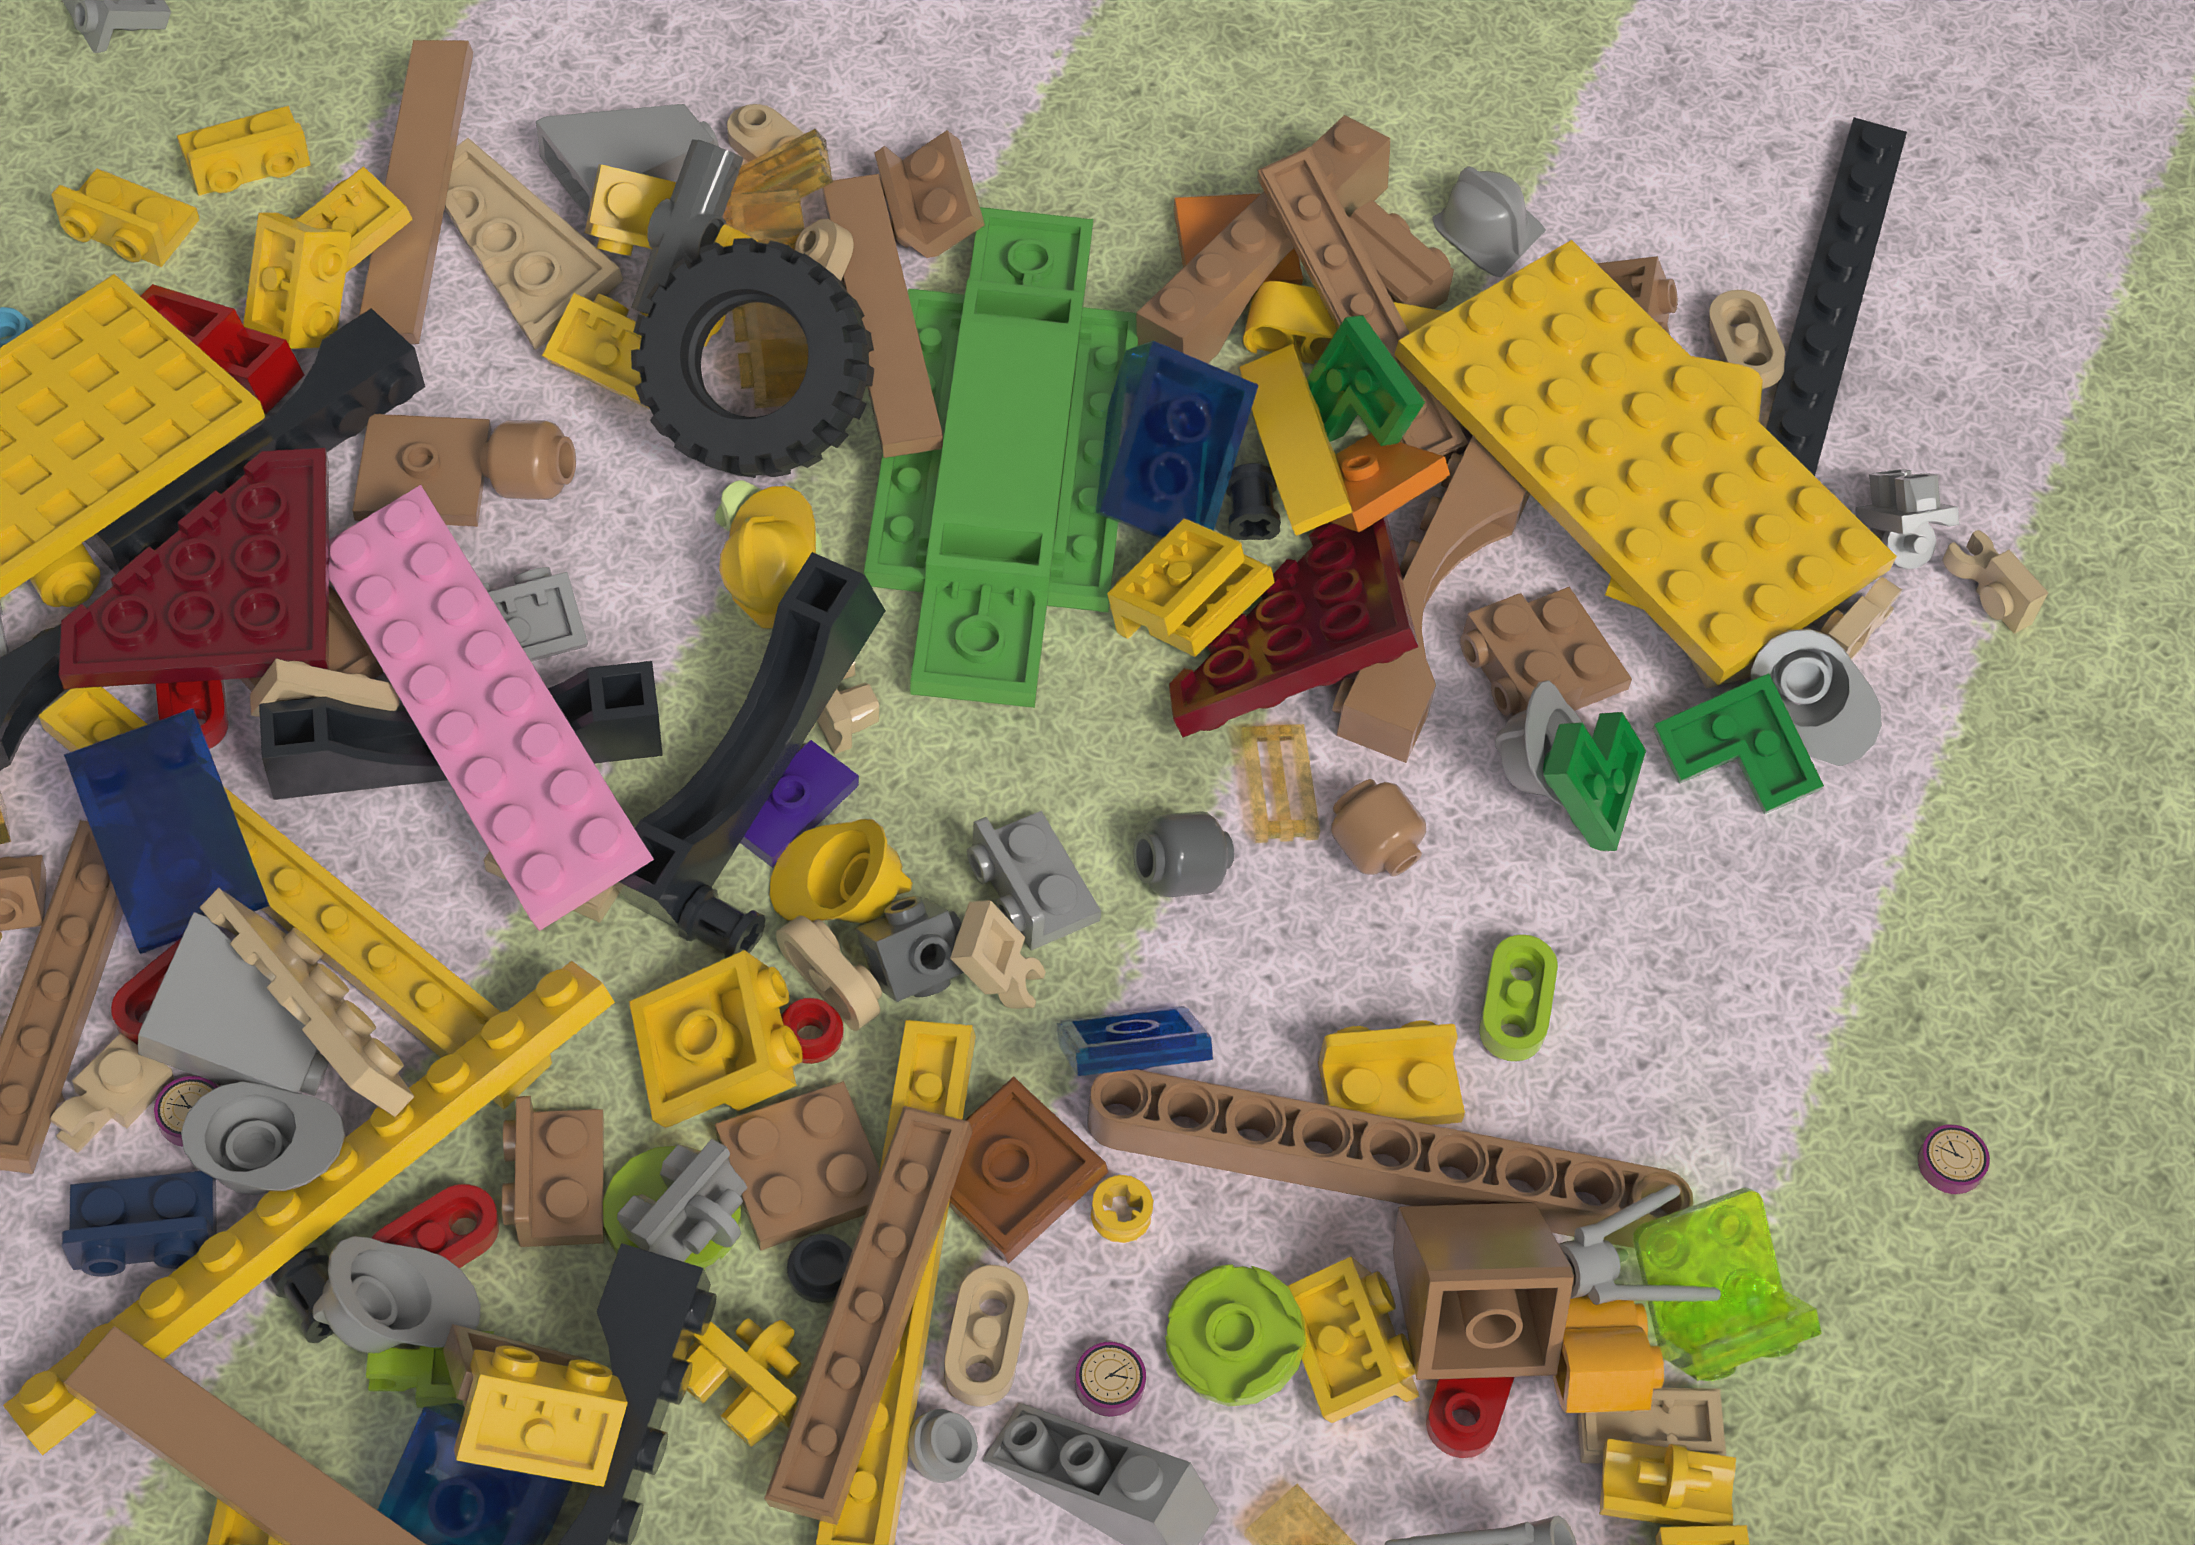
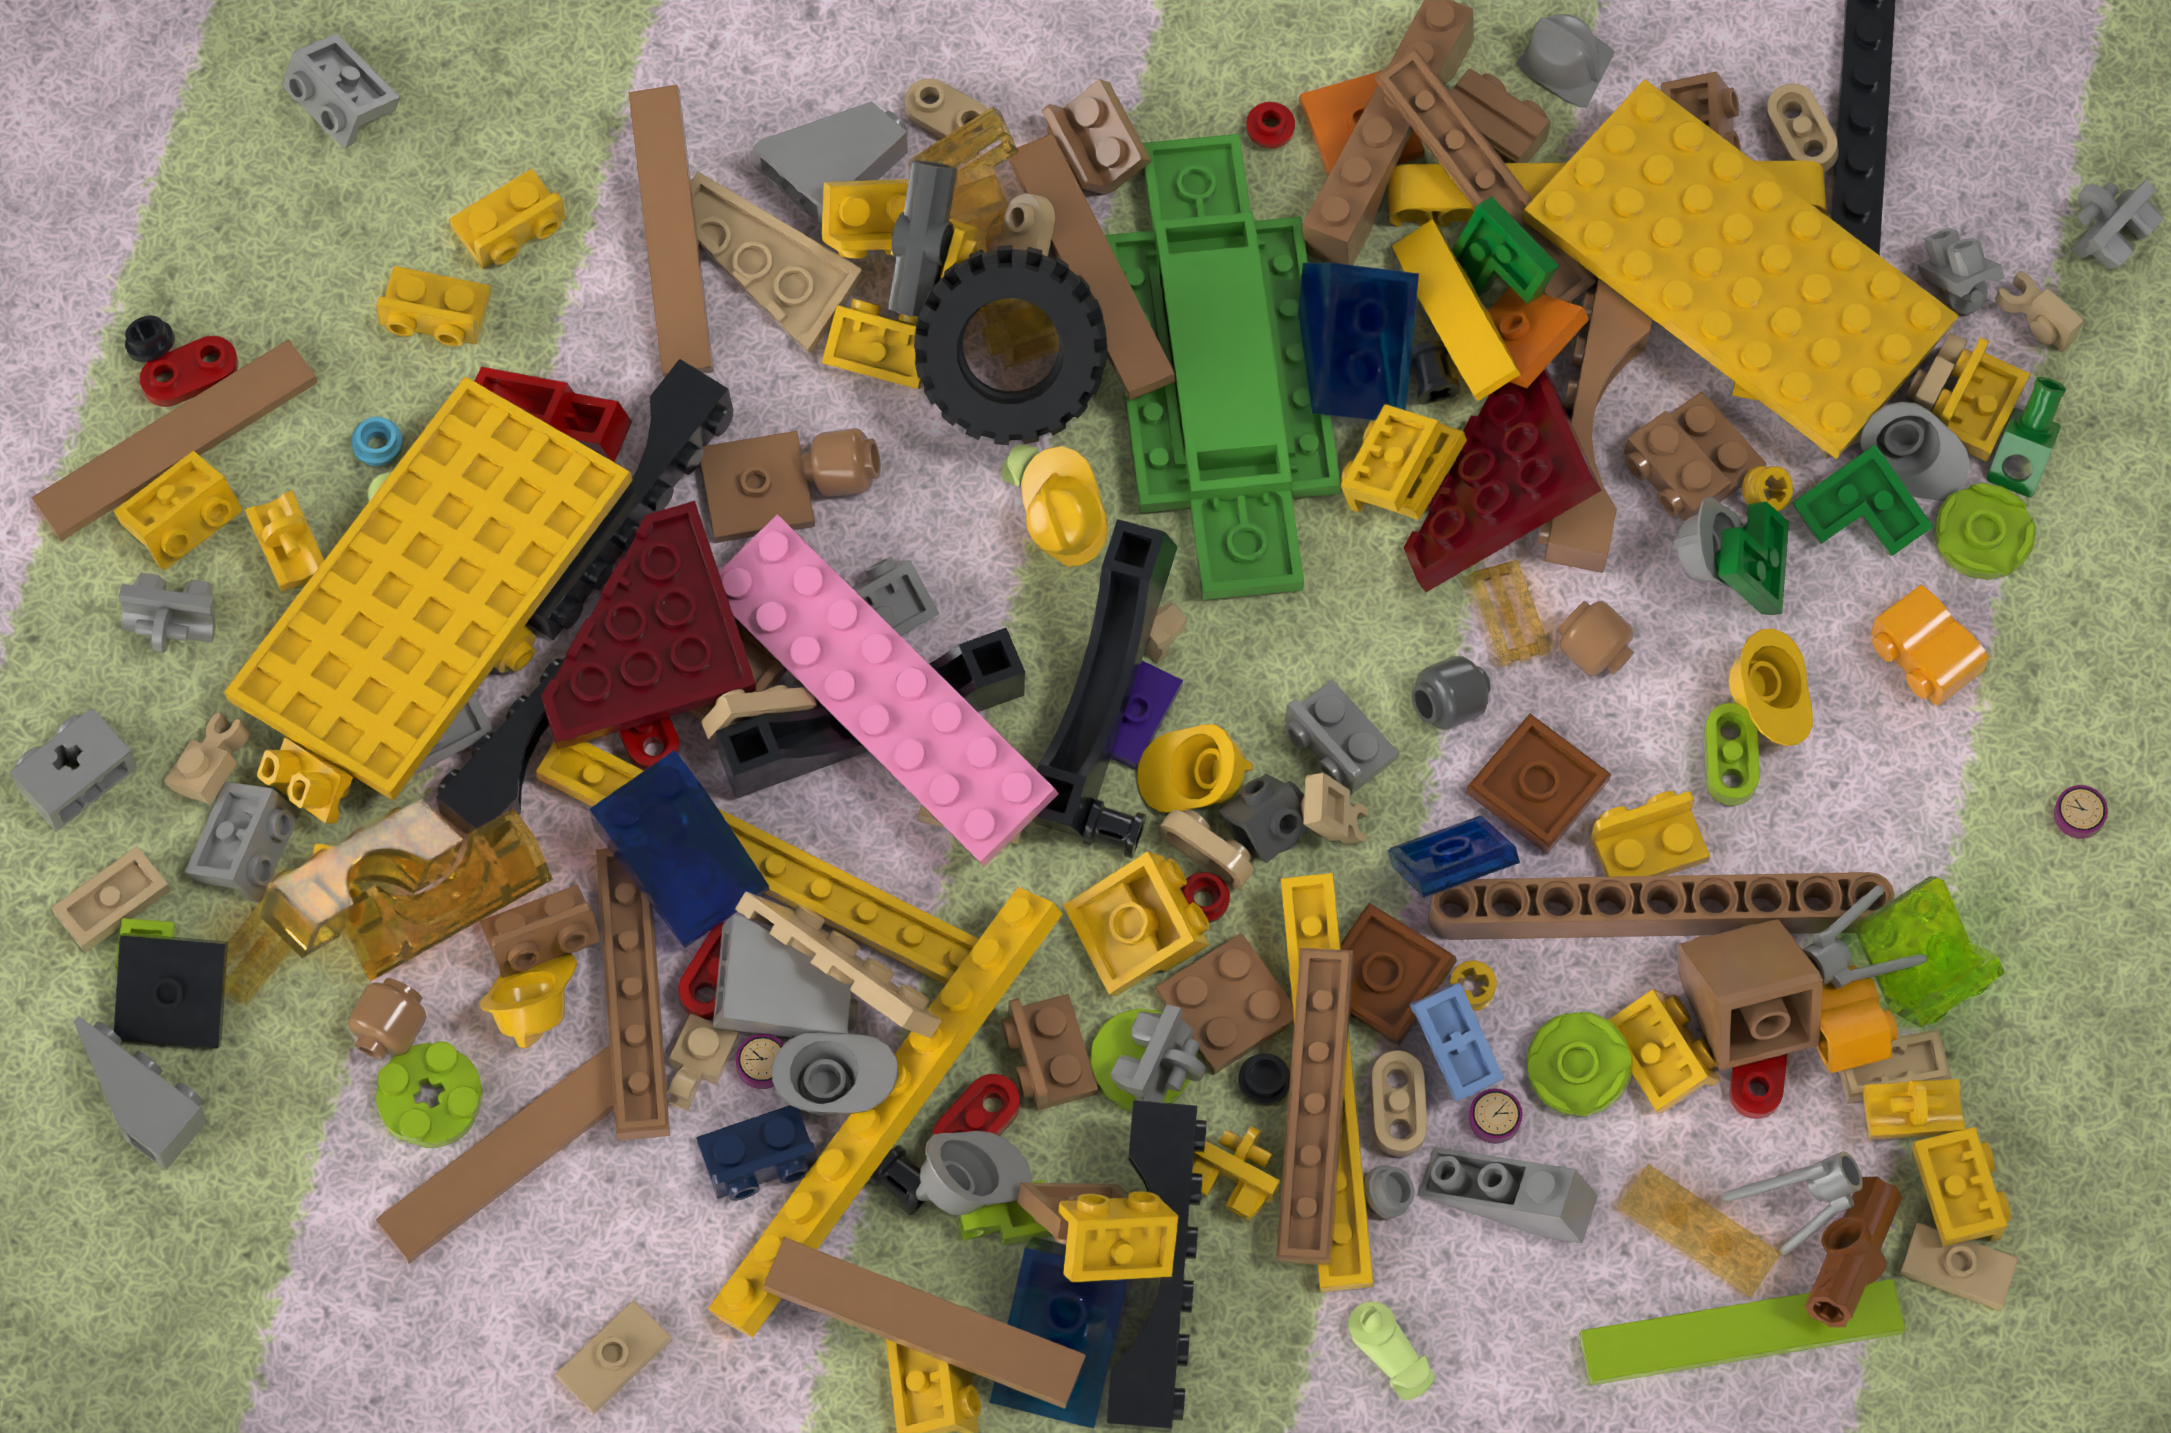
camera: 10 degrees left, 10 degrees up
yellow bracket [243,213,351,349] -> none
yellow bracket [294,166,413,273] -> none
none -> red plate [1246,102,1295,149]
none -> medium blue hinge [1409,983,1504,1101]
none -> dark orange plate [1466,713,1611,854]
none -> yellow piece [1728,628,1813,746]
none -> yellow bush [1742,466,1793,511]
none -> light orange brick [1870,584,1989,706]
none -> yellow bracket [1932,337,2031,462]
none -> lime tile [1934,483,2036,580]
none -> green bracket [1987,377,2066,497]
none -> light grey hips [2071,179,2164,270]

